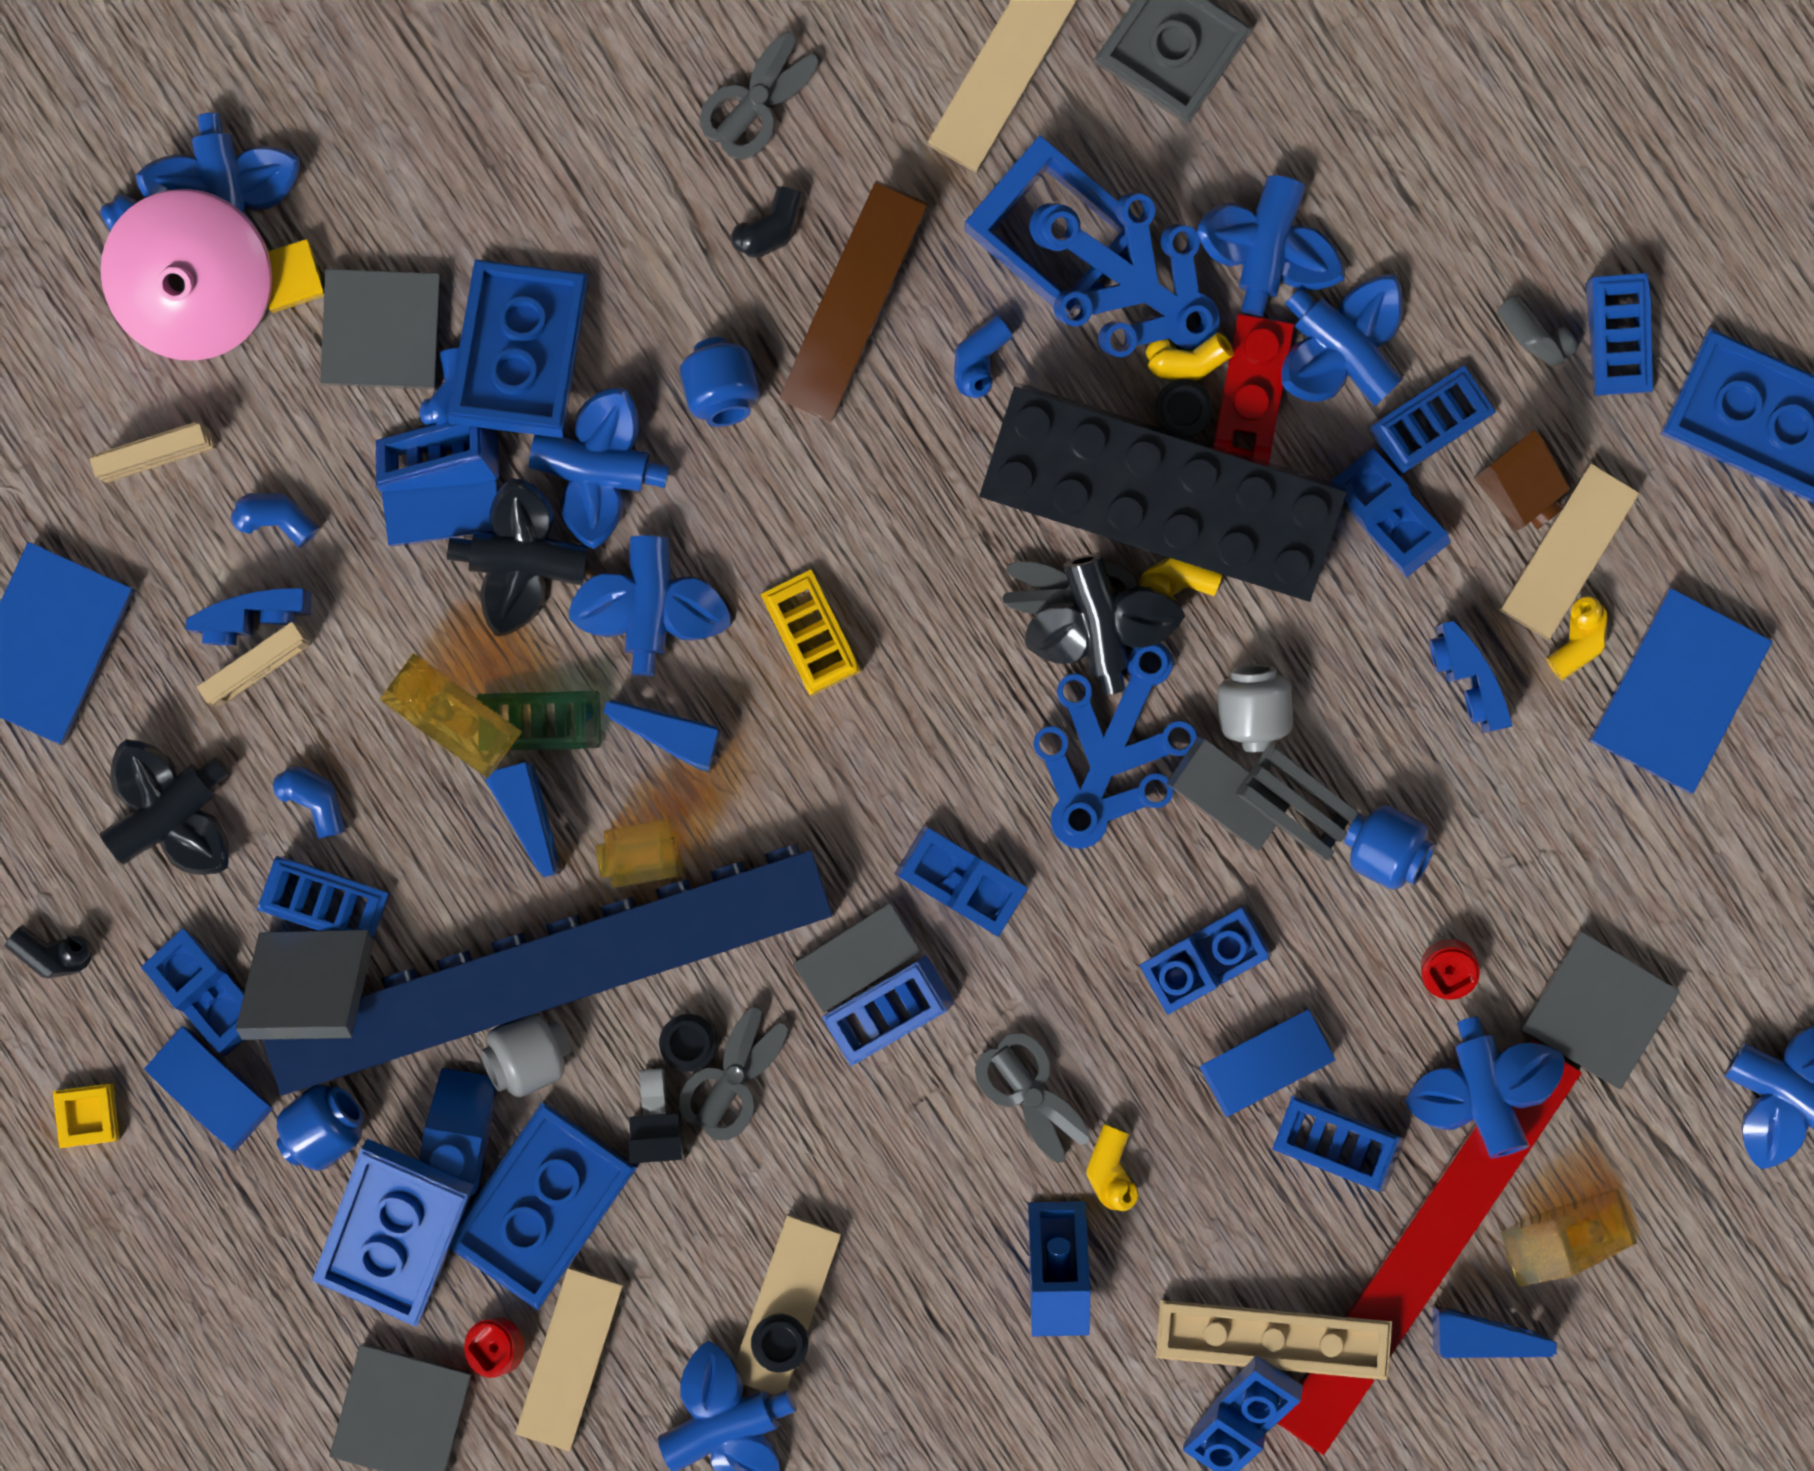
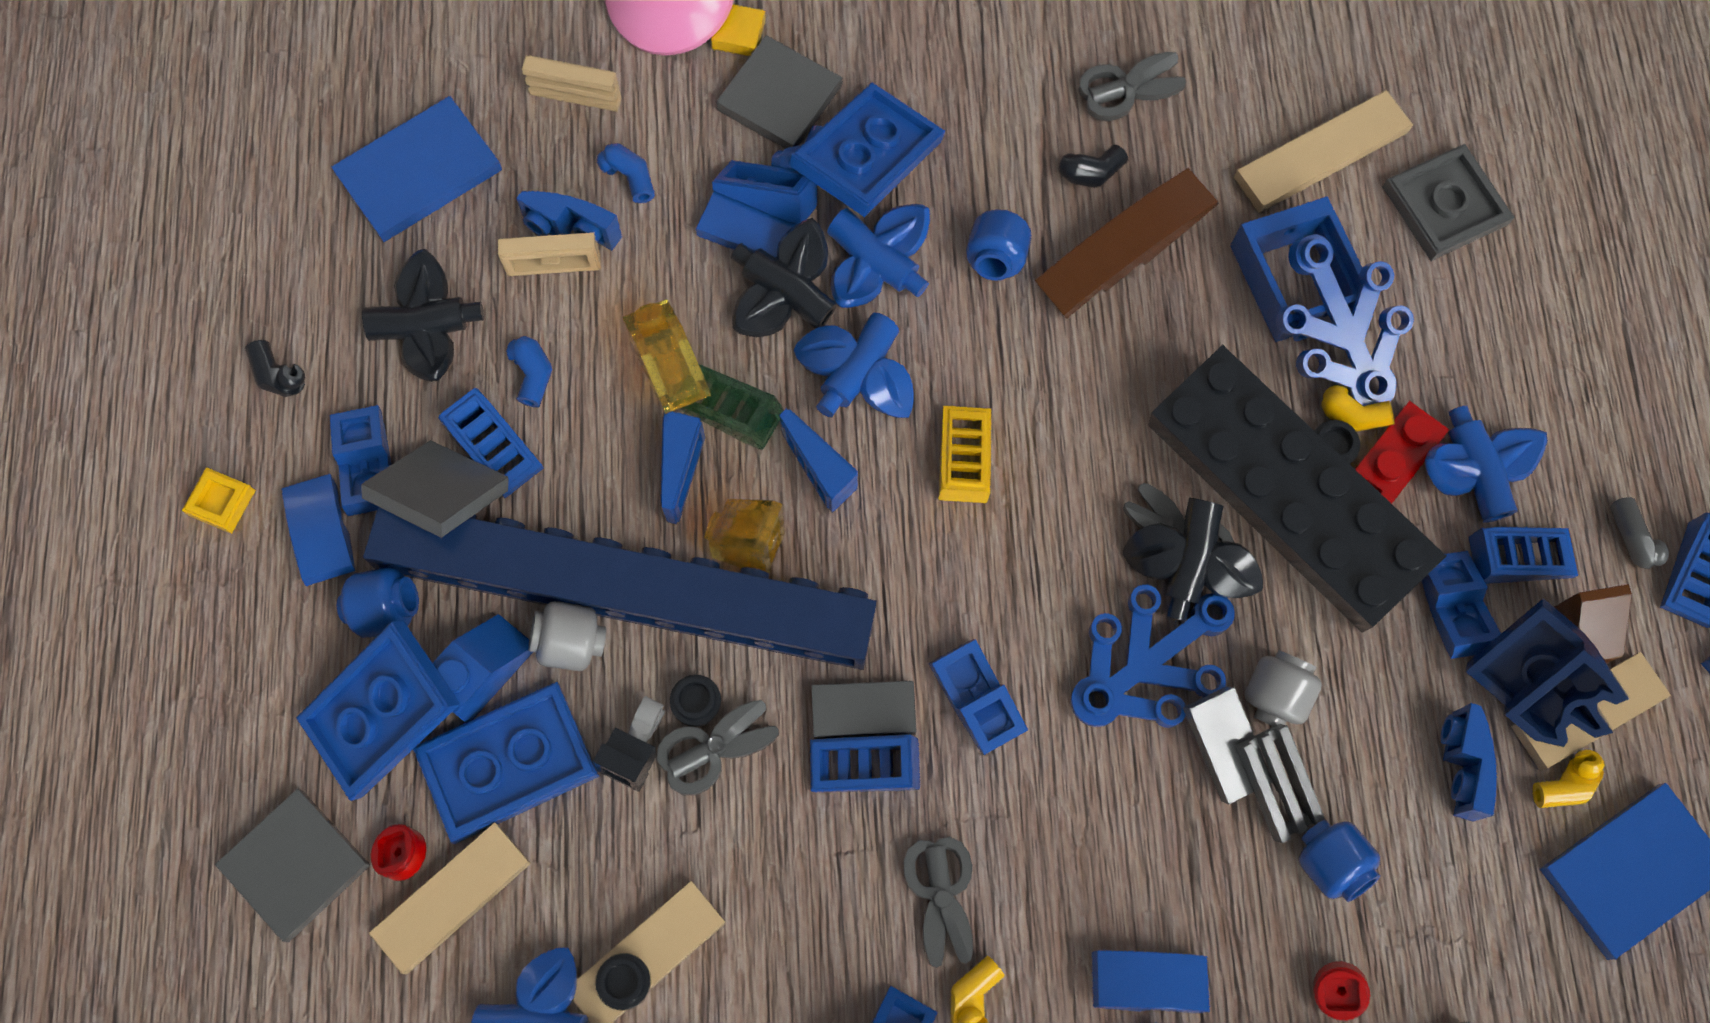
camera: 20 degrees right, 15 degrees down
blue arm [954,315,1013,398] -> none
yellow arm [1138,557,1223,597] -> none
blue slope [1139,905,1272,1015] -> none
blue plant [1197,175,1345,316] -> none
none -> dark blue plate [1466,598,1629,747]

